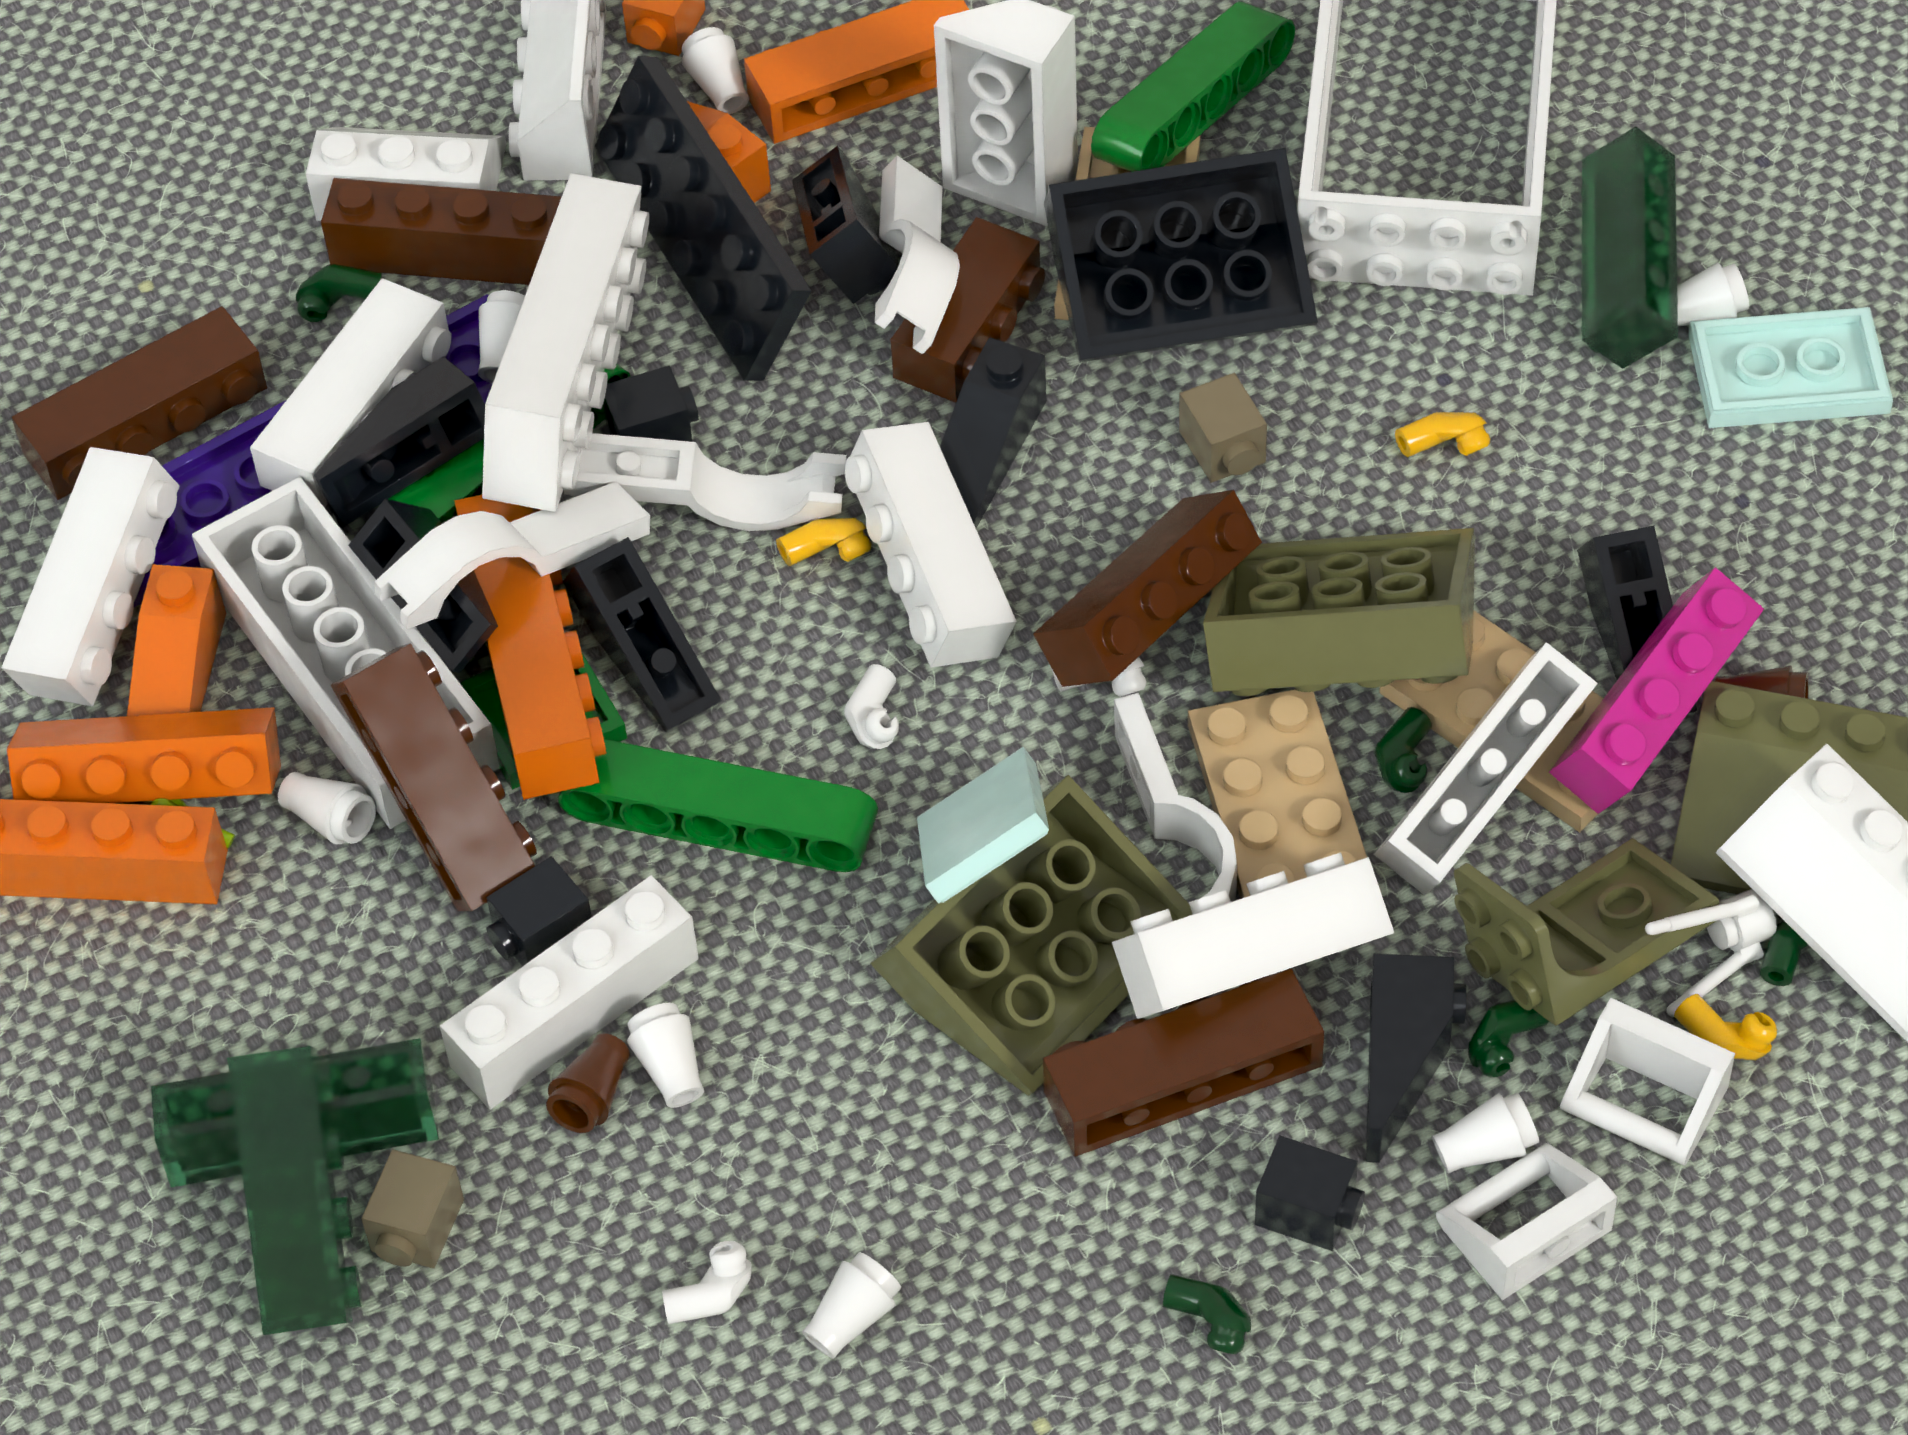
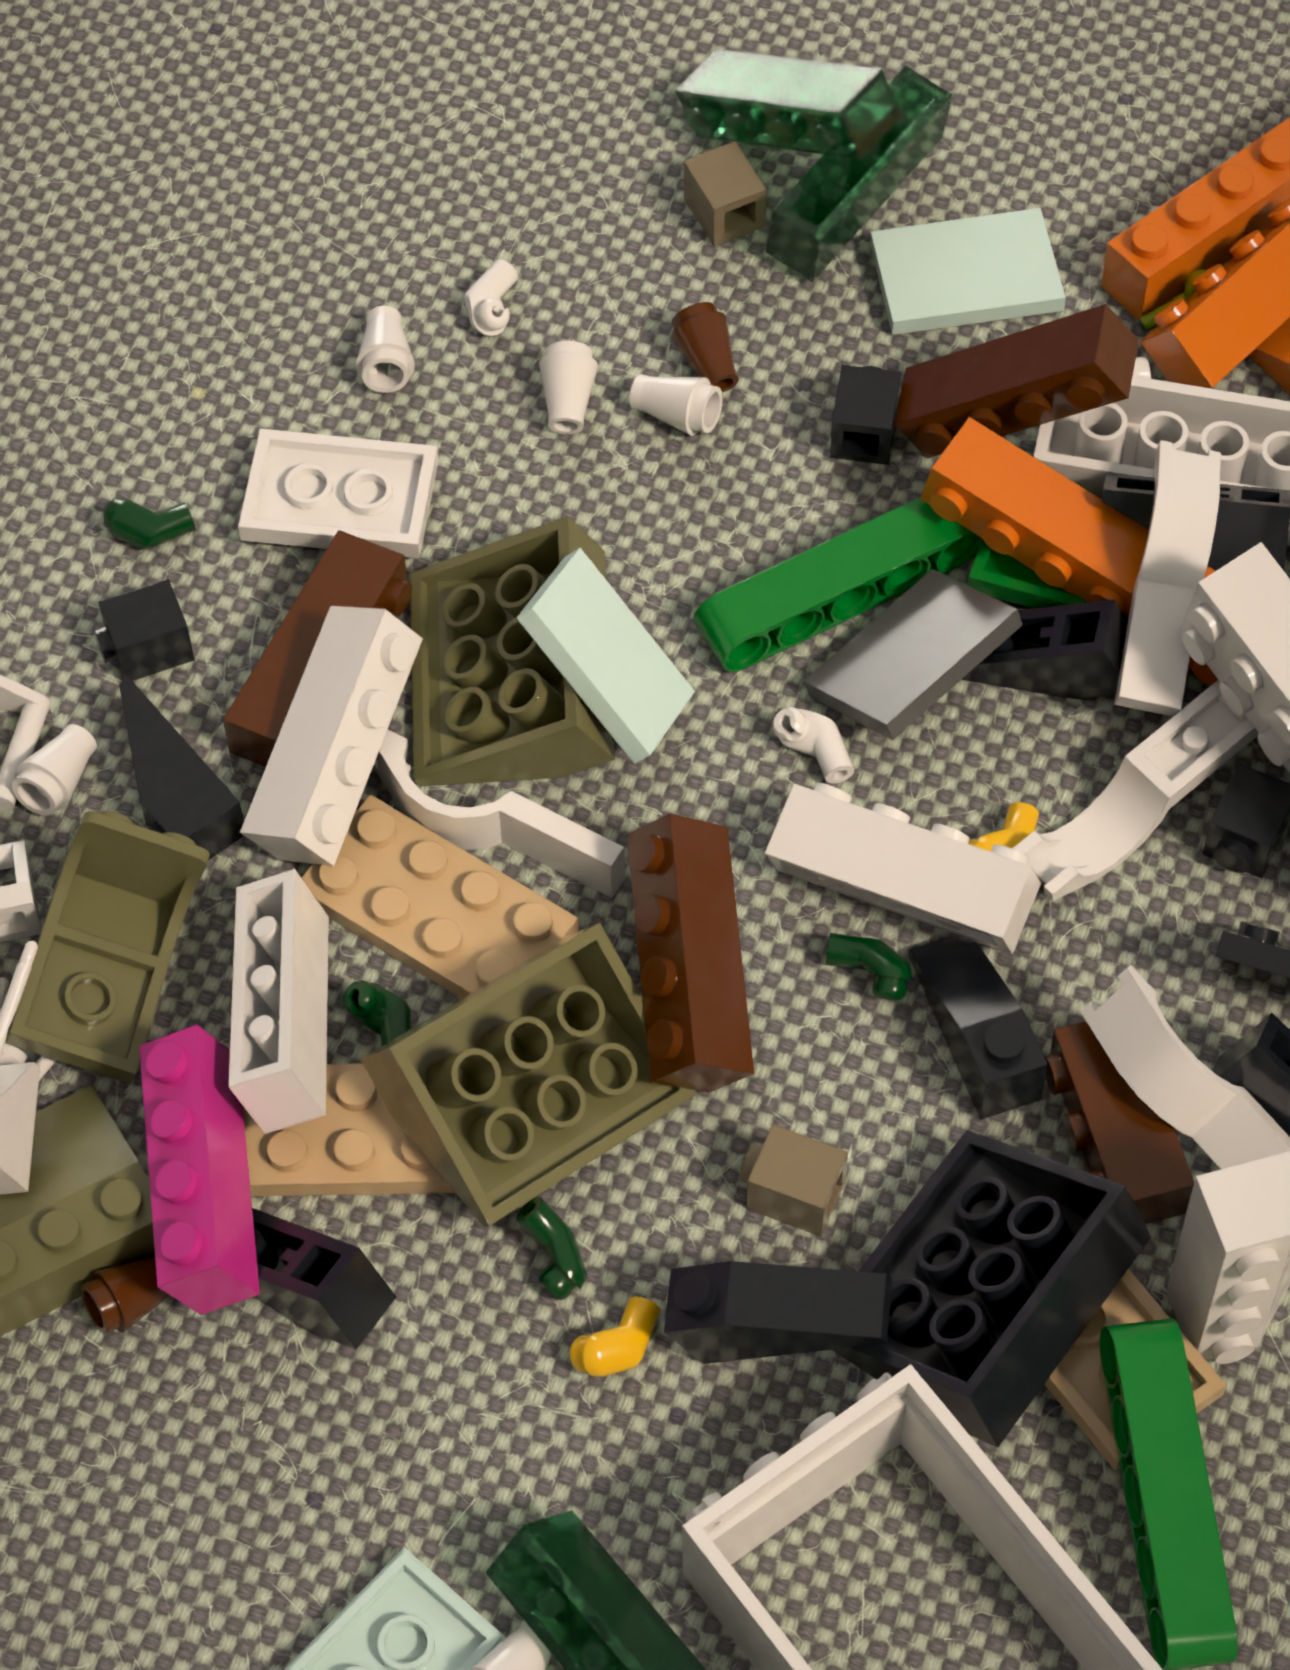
camera: 135 degrees right, 5 degrees up
white brick [440,875,699,1110] -> none
none -> white plate [238,429,439,558]
none -> dark green arm [516,1197,587,1300]
none -> white cone [539,341,598,434]
none -> black slope [664,1261,892,1364]
none -> tile [804,569,1023,740]
none -> dark green arm [826,933,912,1000]
none -> light aqua tile [870,208,1066,335]

